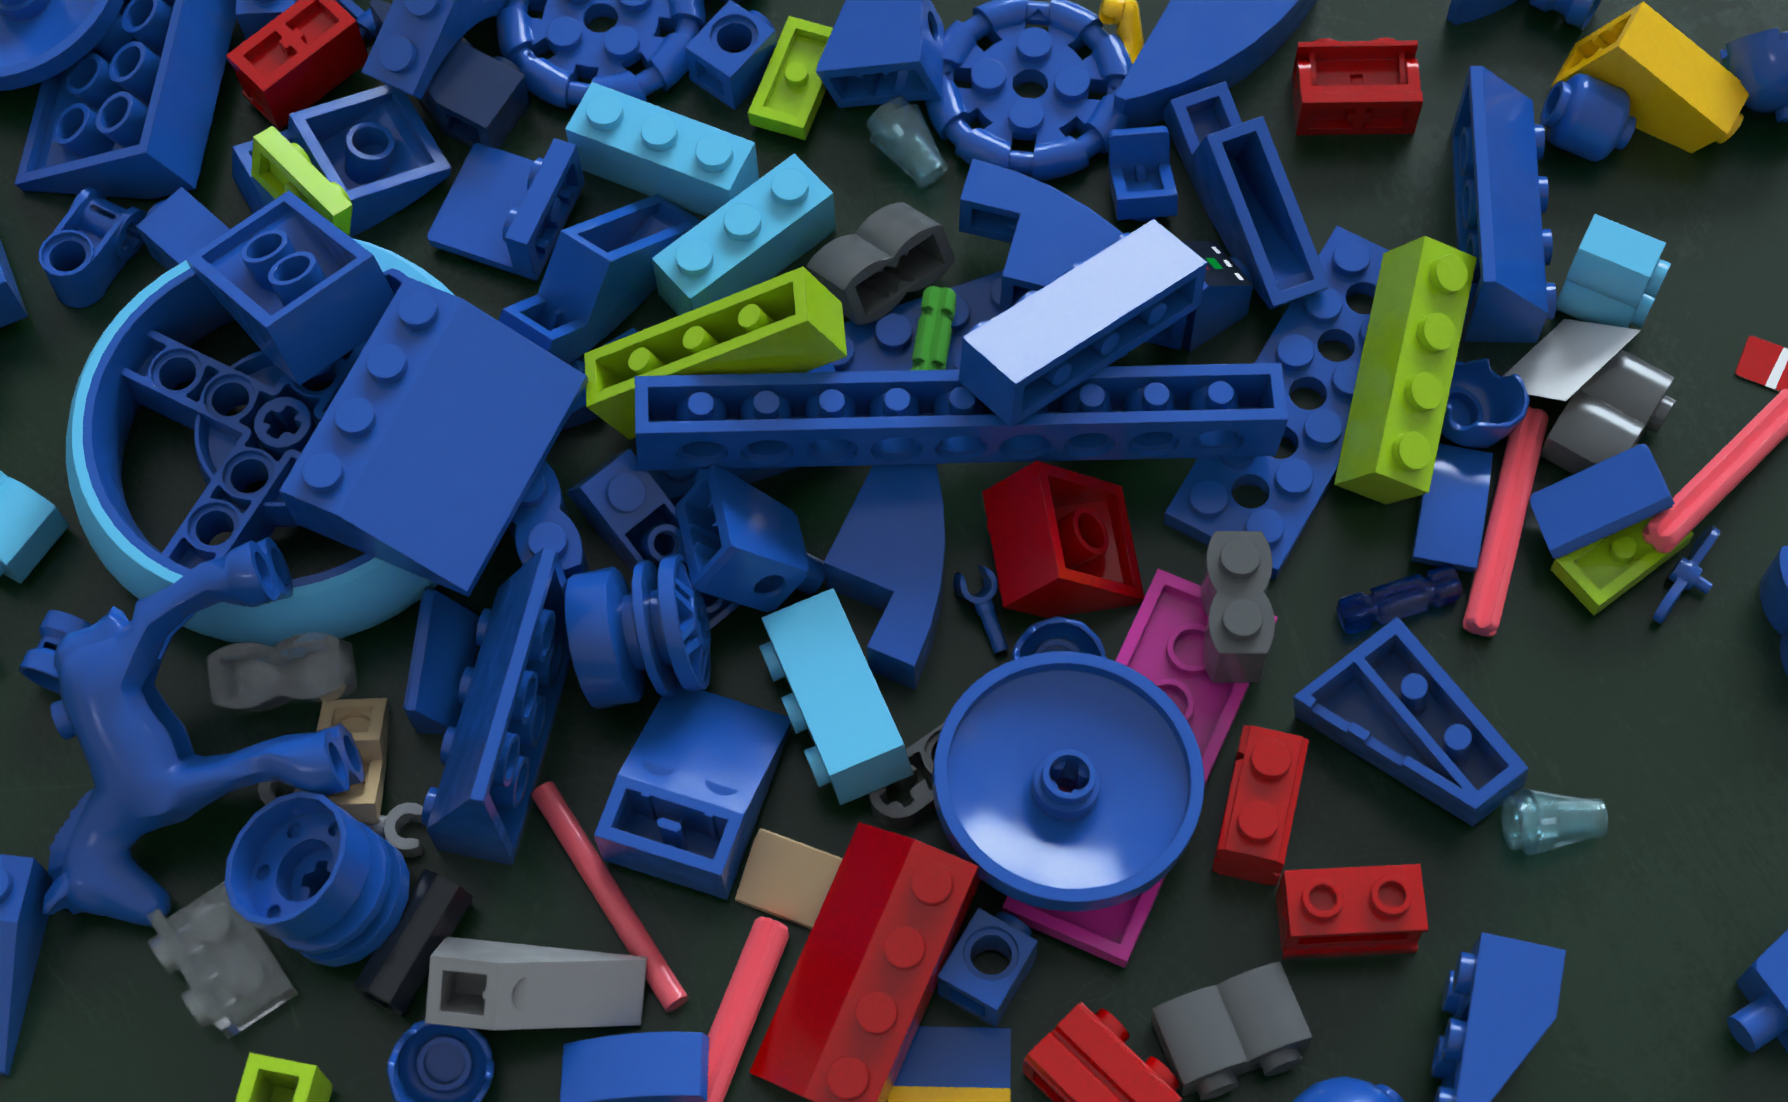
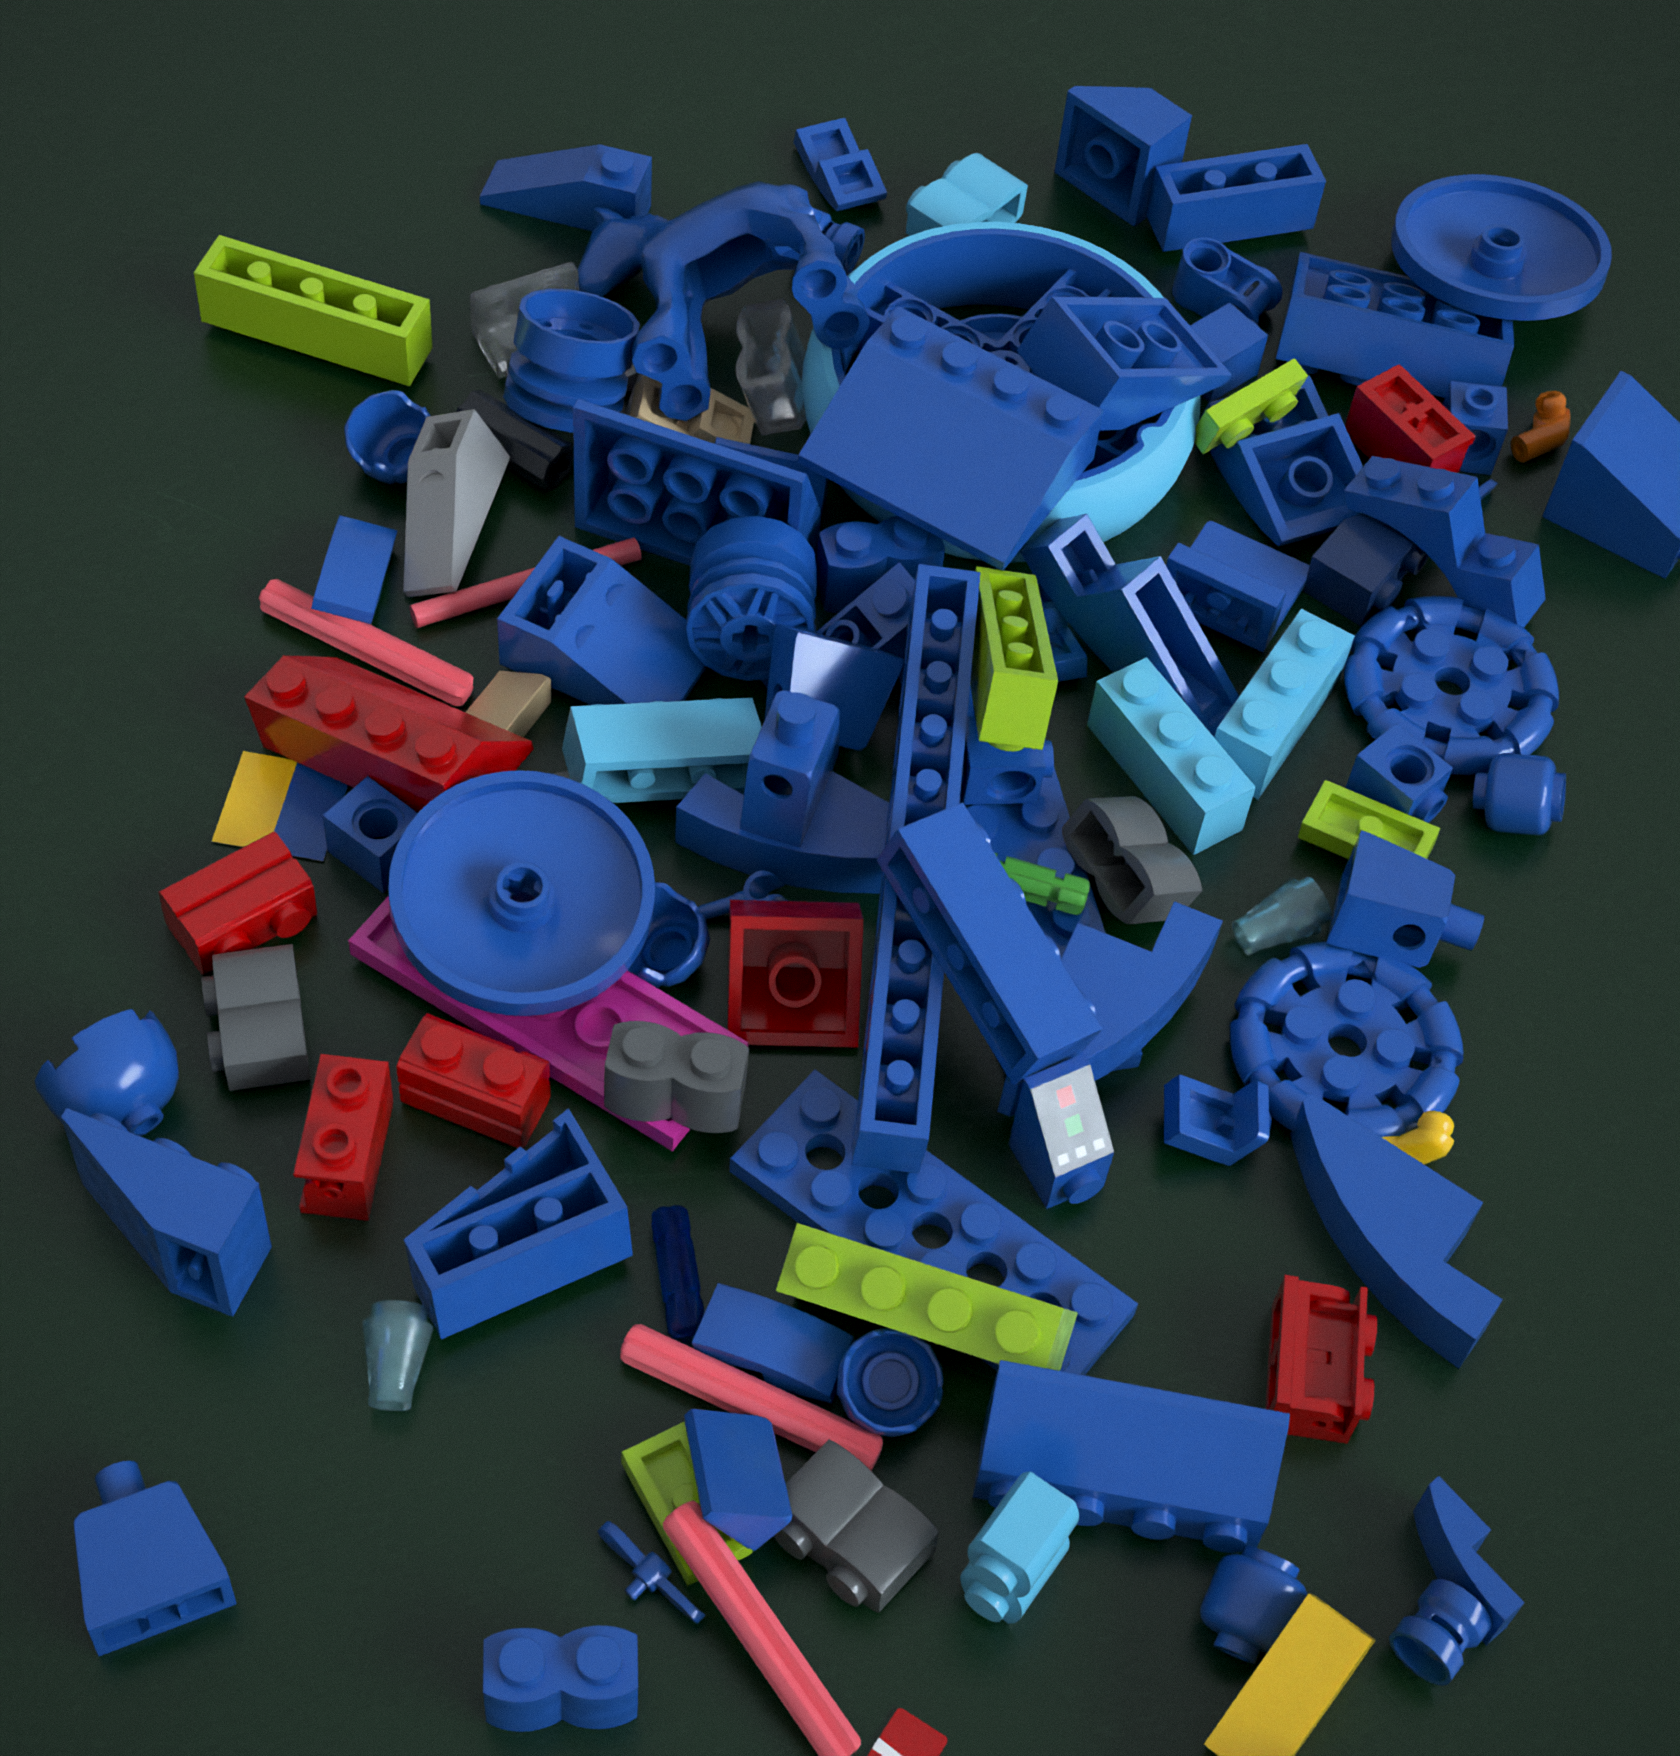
camera: 90 degrees right, 10 degrees down
blue slope [1162,81,1330,309] -> none
white sticker [1503,319,1641,401] -> none
none -> blue torso [740,690,840,848]

